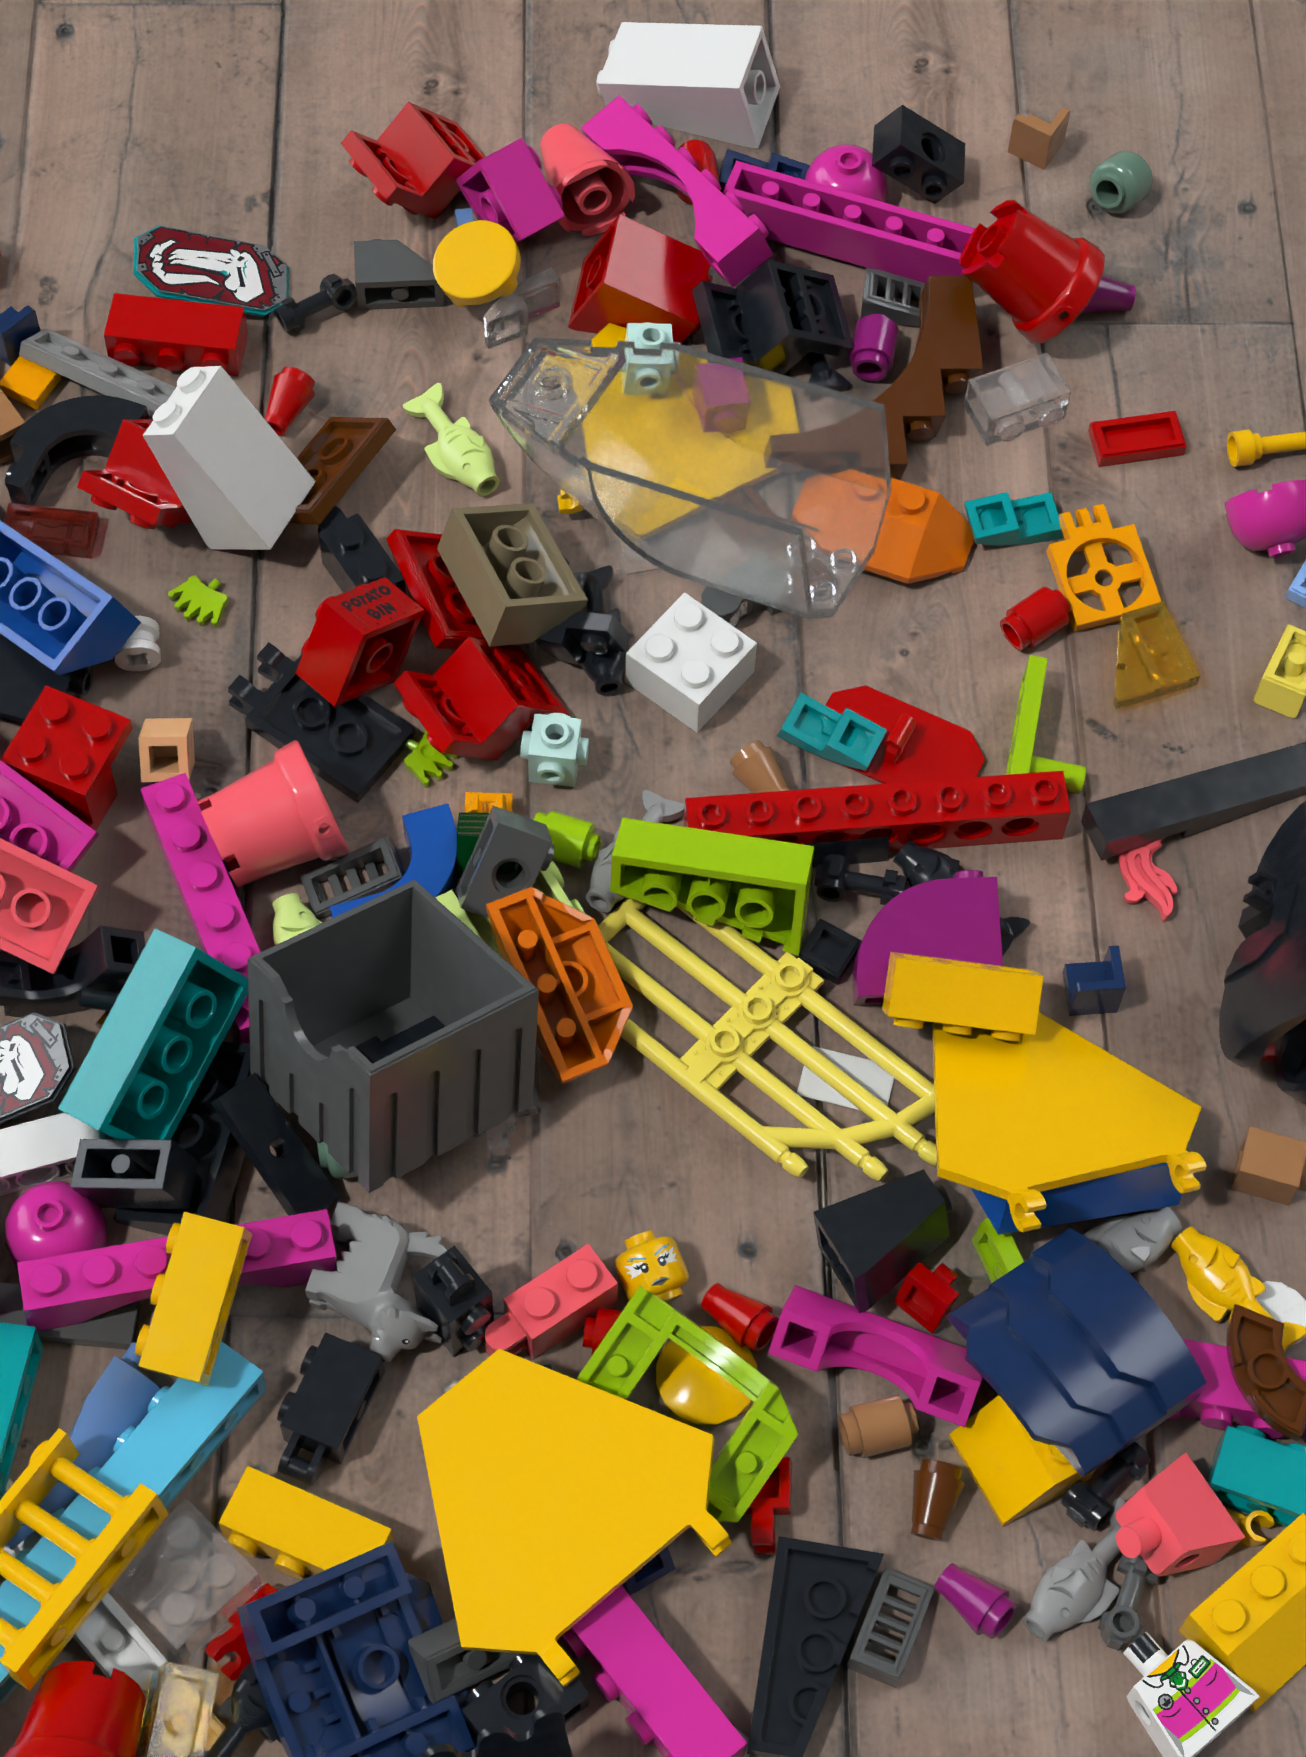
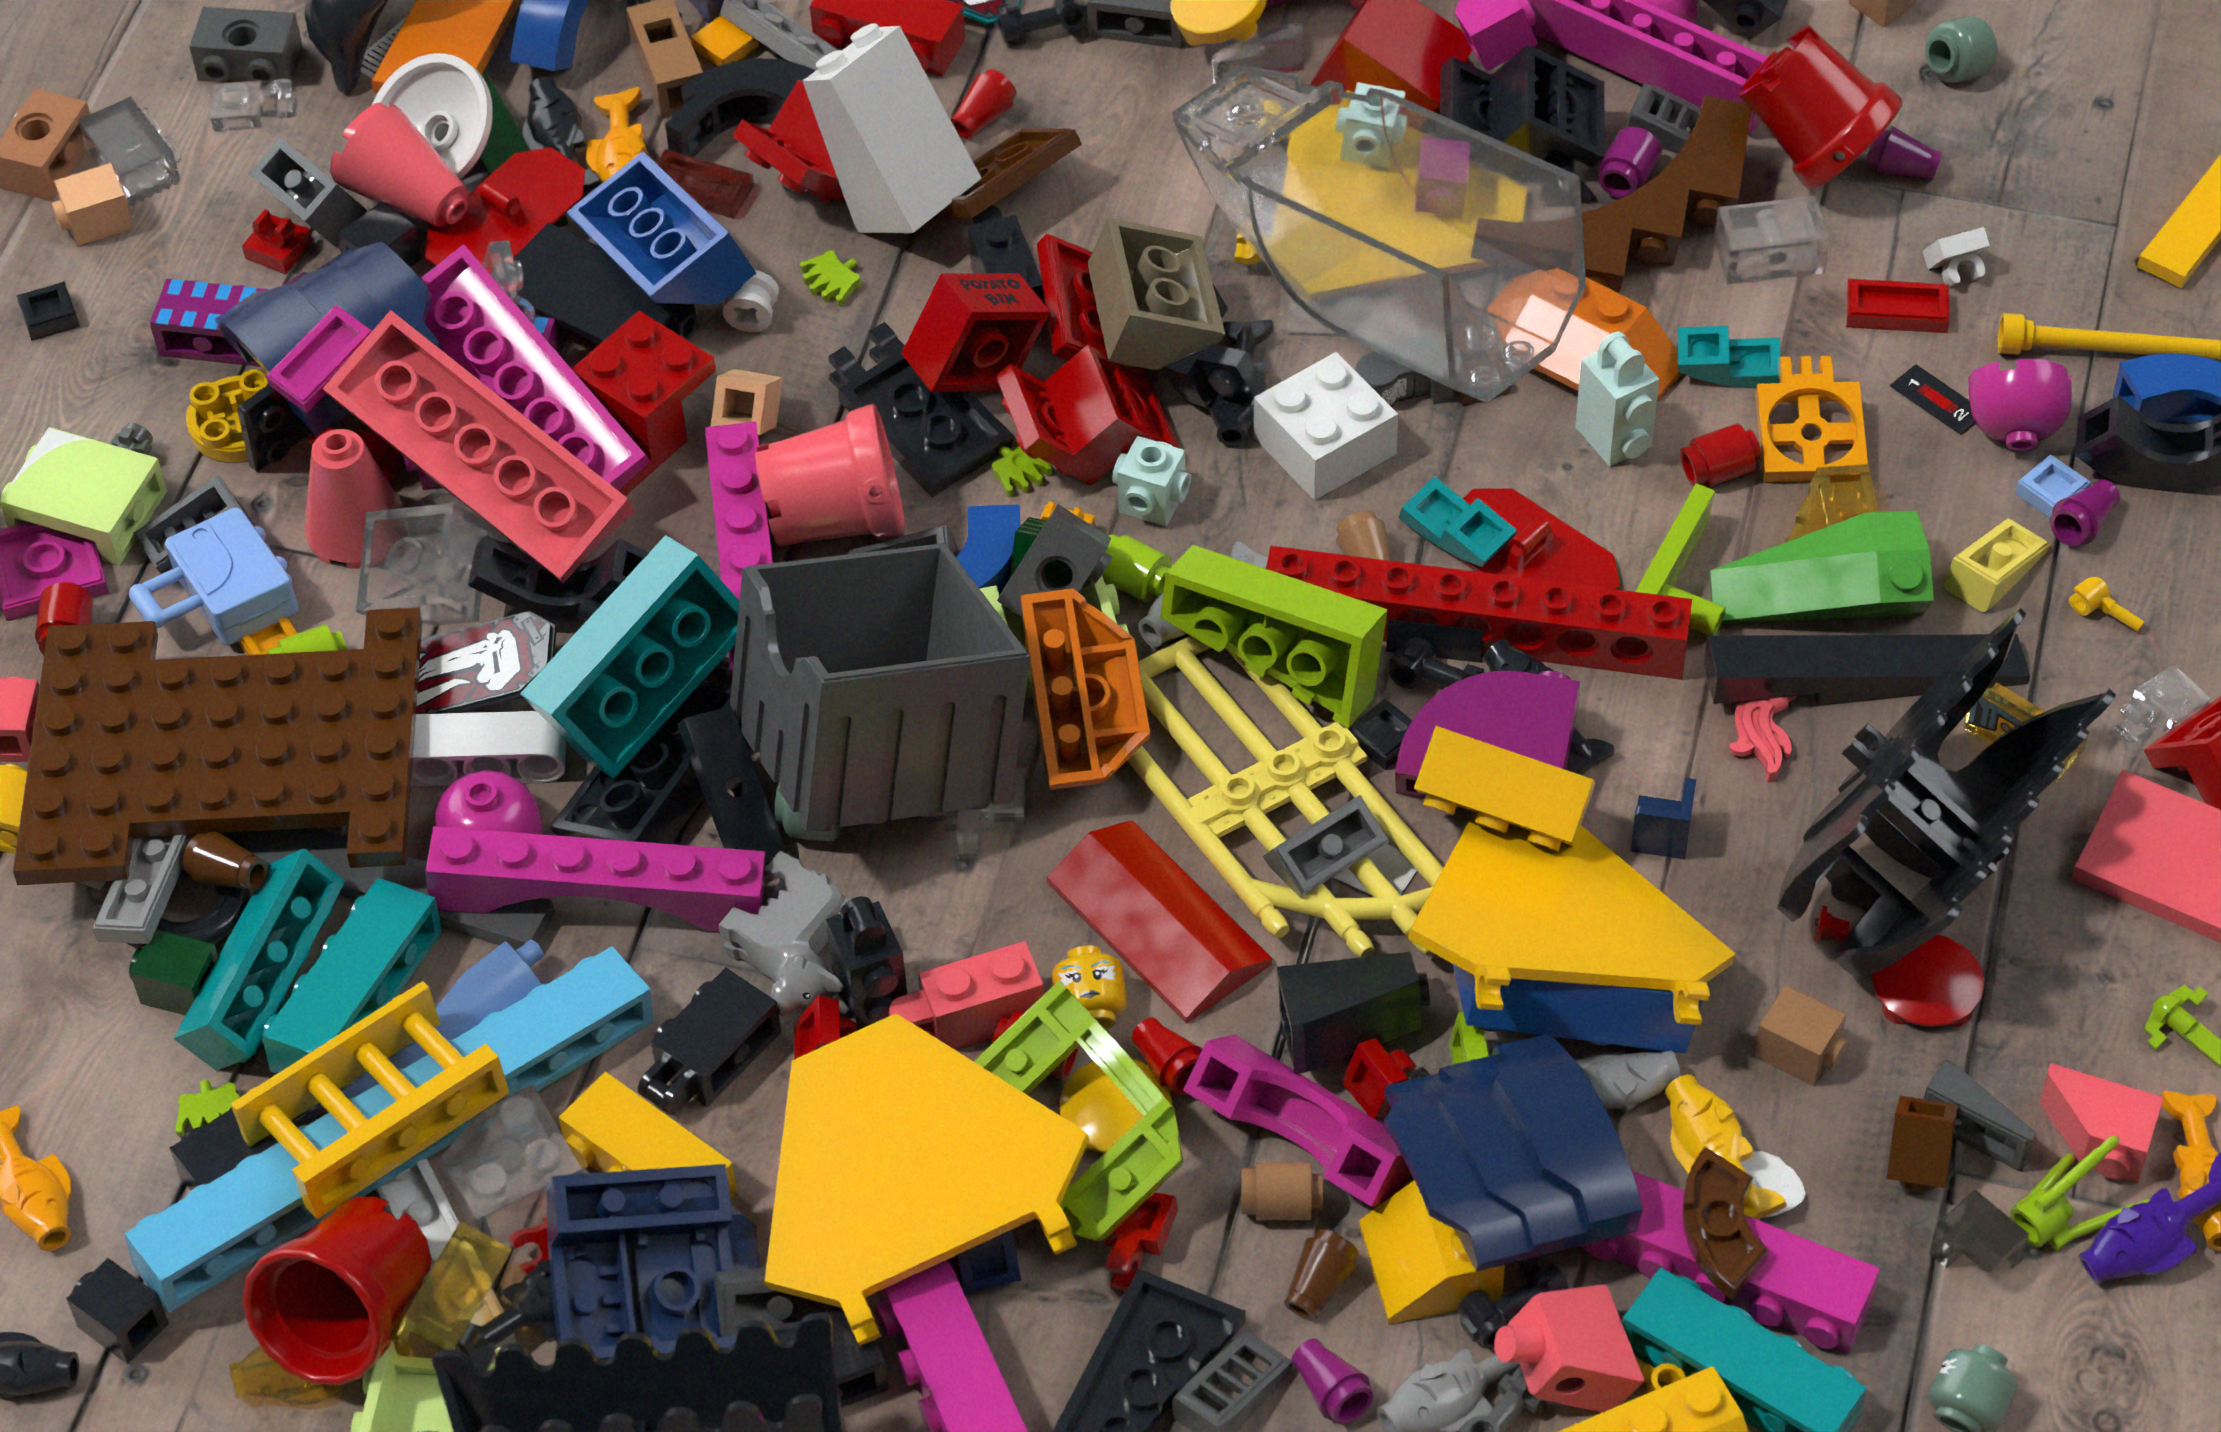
camera: 20 degrees right, 10 degrees down
black brick [70,1139,198,1209] -> none
yellow brick [135,1212,252,1386] -> none
yellowish green animal [403,383,500,496] -> none
none -> red tile [793,995,857,1059]
none -> red slope [1047,820,1272,1024]
none -> dark grey slope [1263,795,1390,897]
none -> light aqua brick [1575,331,1659,467]
none -> bright green wedge [1709,511,1934,624]
none -> black sticker [1889,364,1975,434]
none -> white tile [1922,227,1990,288]

